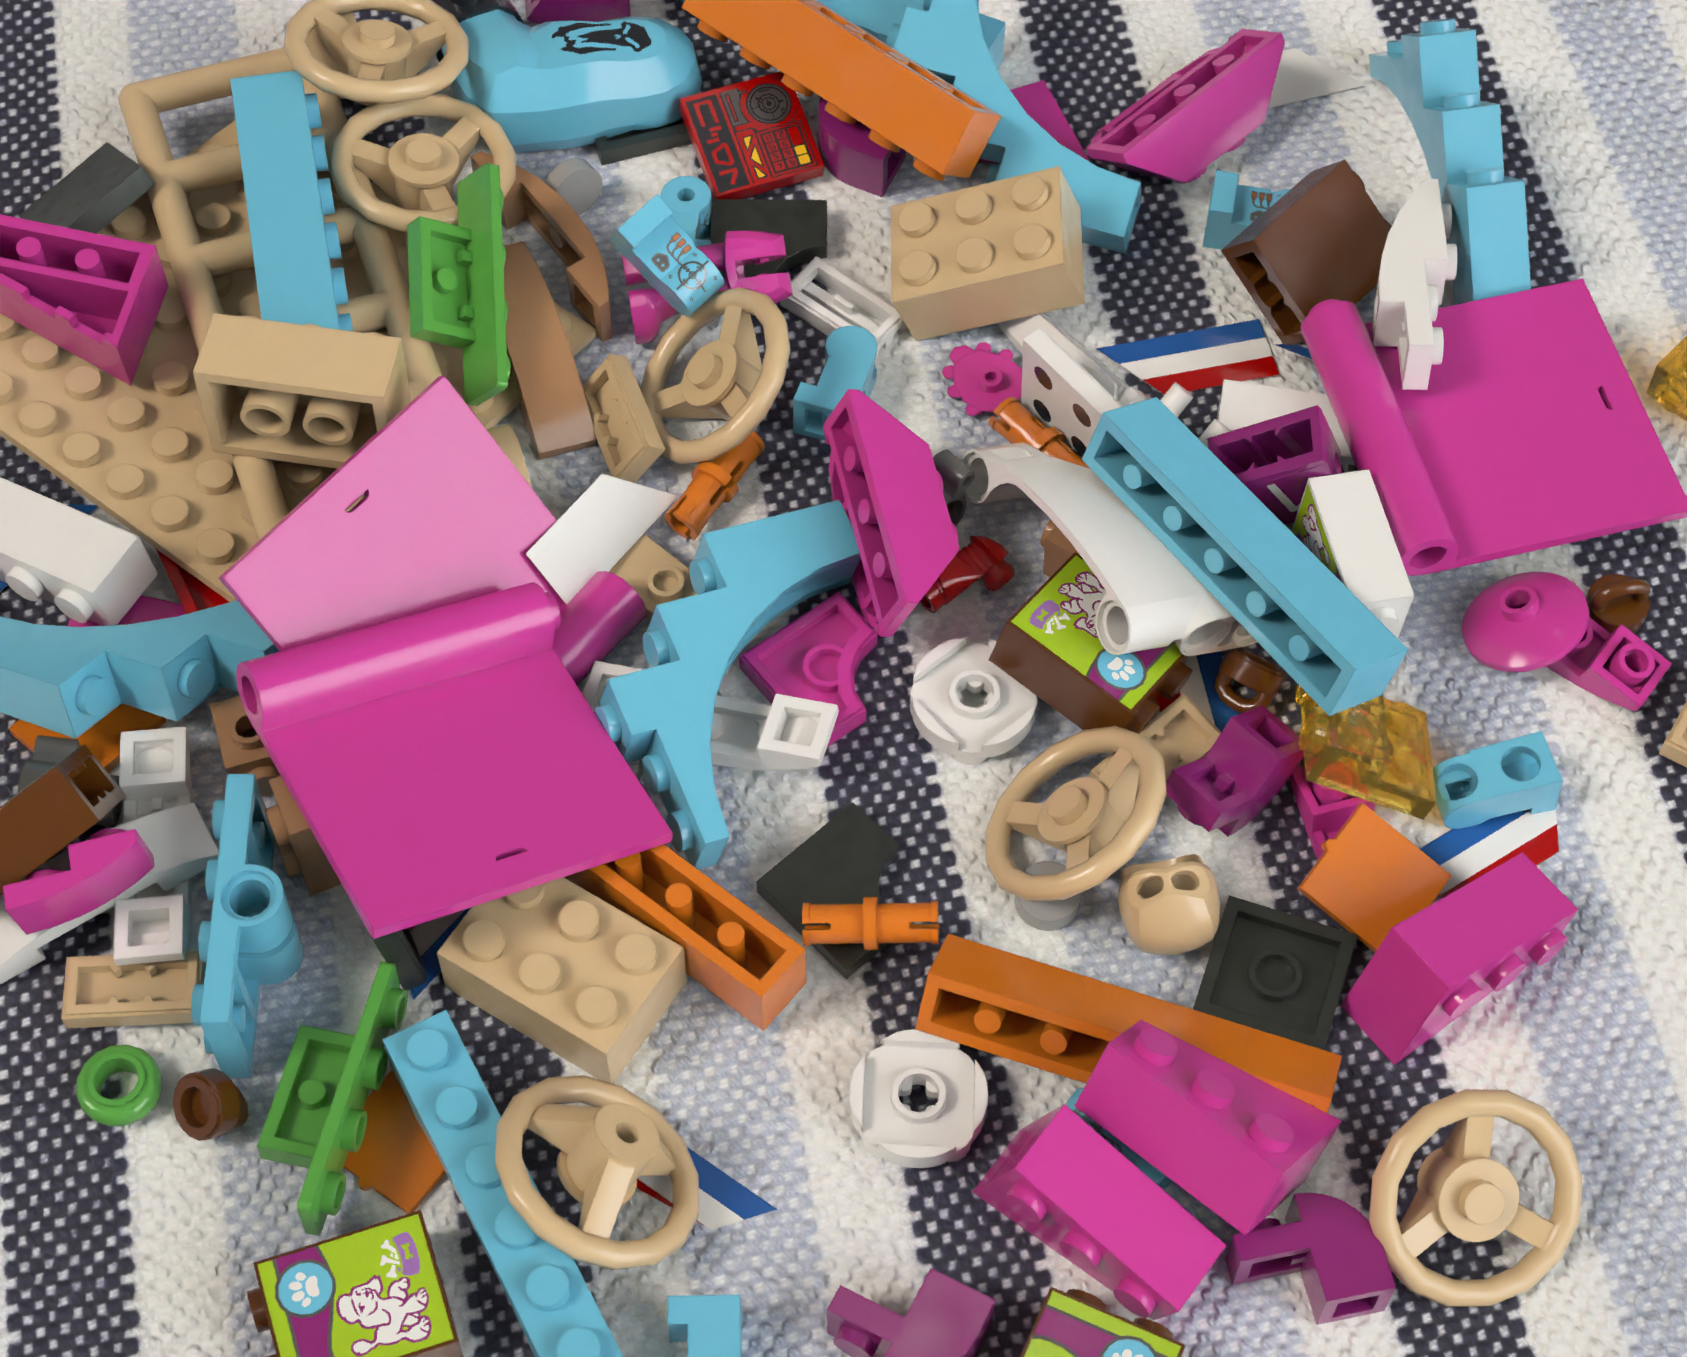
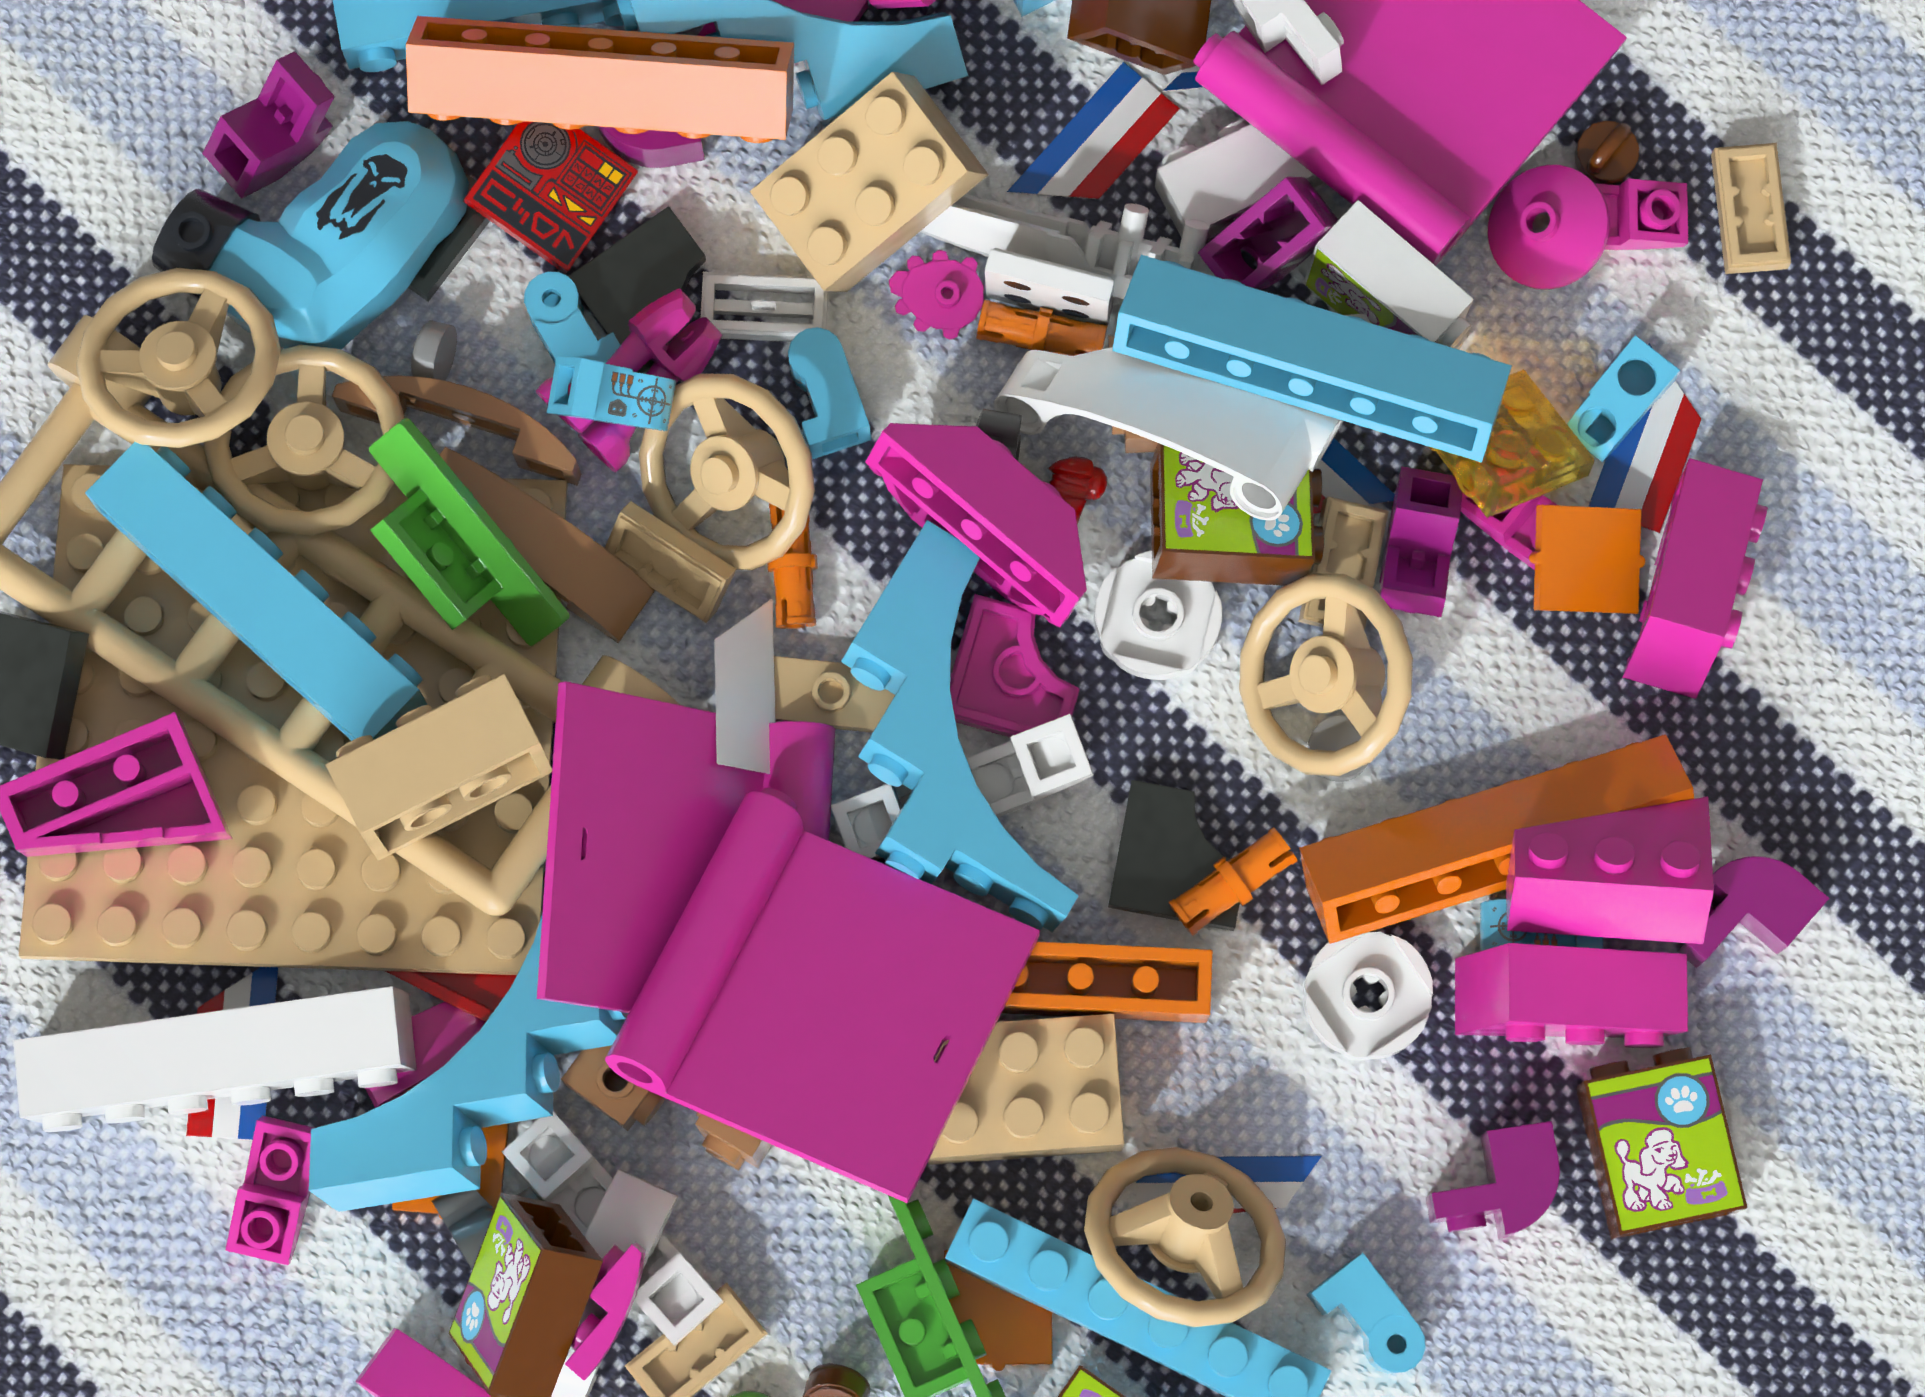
camera: 35 degrees left, 20 degrees up
medium azure plate [191,774,304,1078] -> none
tan helmet [1118,854,1220,955] -> none
pearl dark grey tile [1193,895,1358,1050] -> none
reddish brown tile [1215,648,1286,713] -> none
tan piece [1369,1089,1583,1307] -> none

